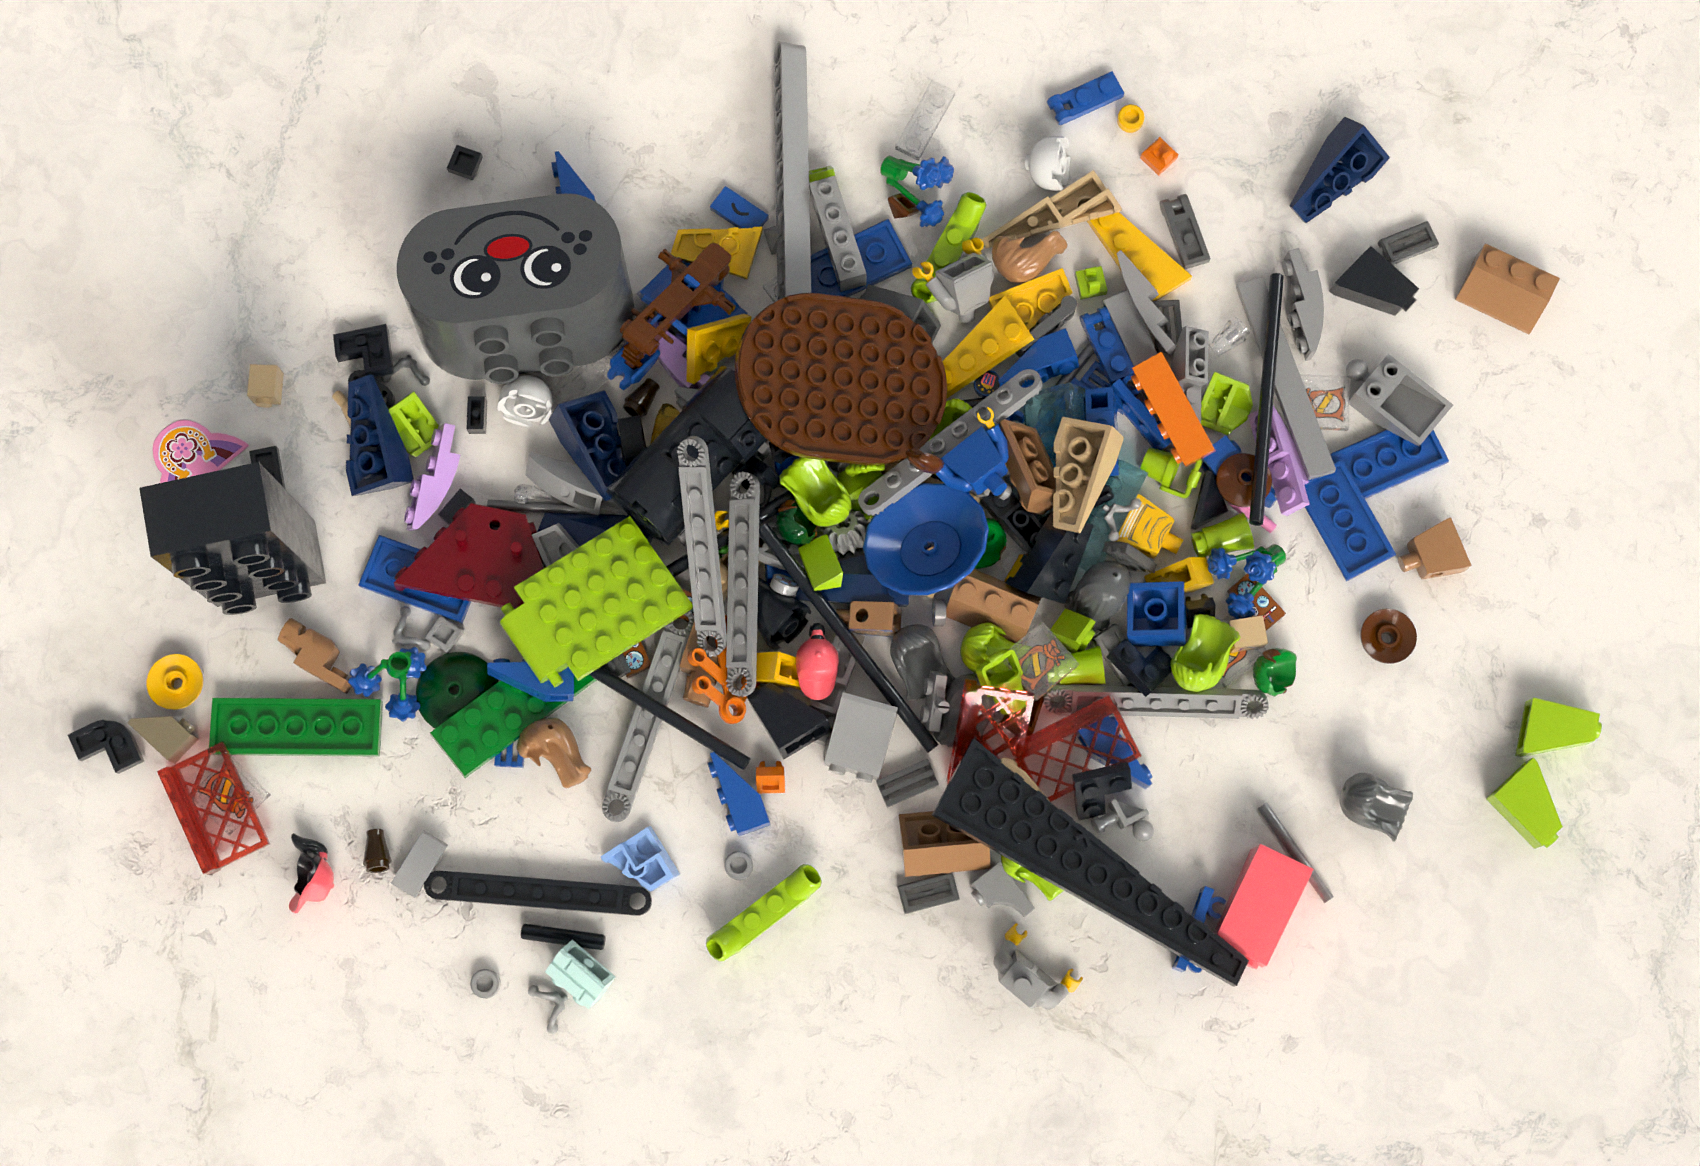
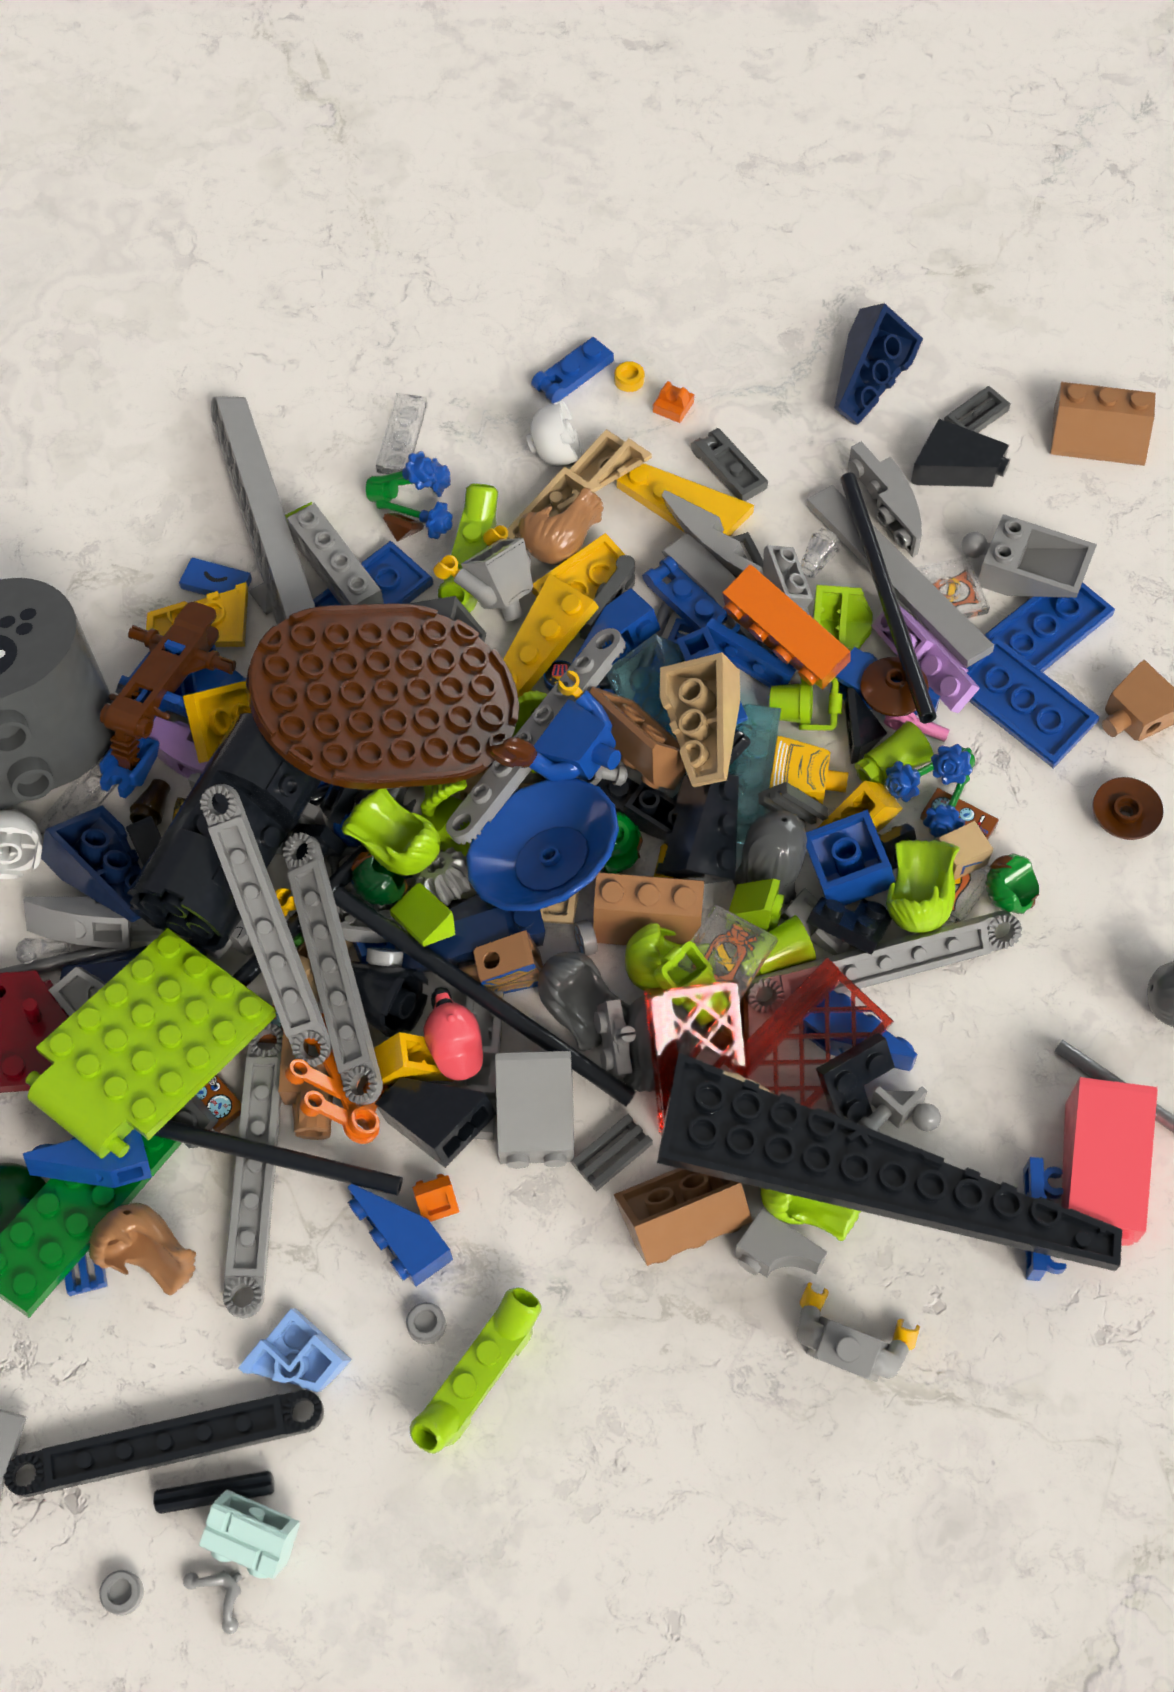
camera: 15 degrees left, 15 degrees down
dark grey tile [897,872,960,914] -> none
lime tile [1075,266,1108,300] -> none
light grey piece [1102,498,1141,541] -> none

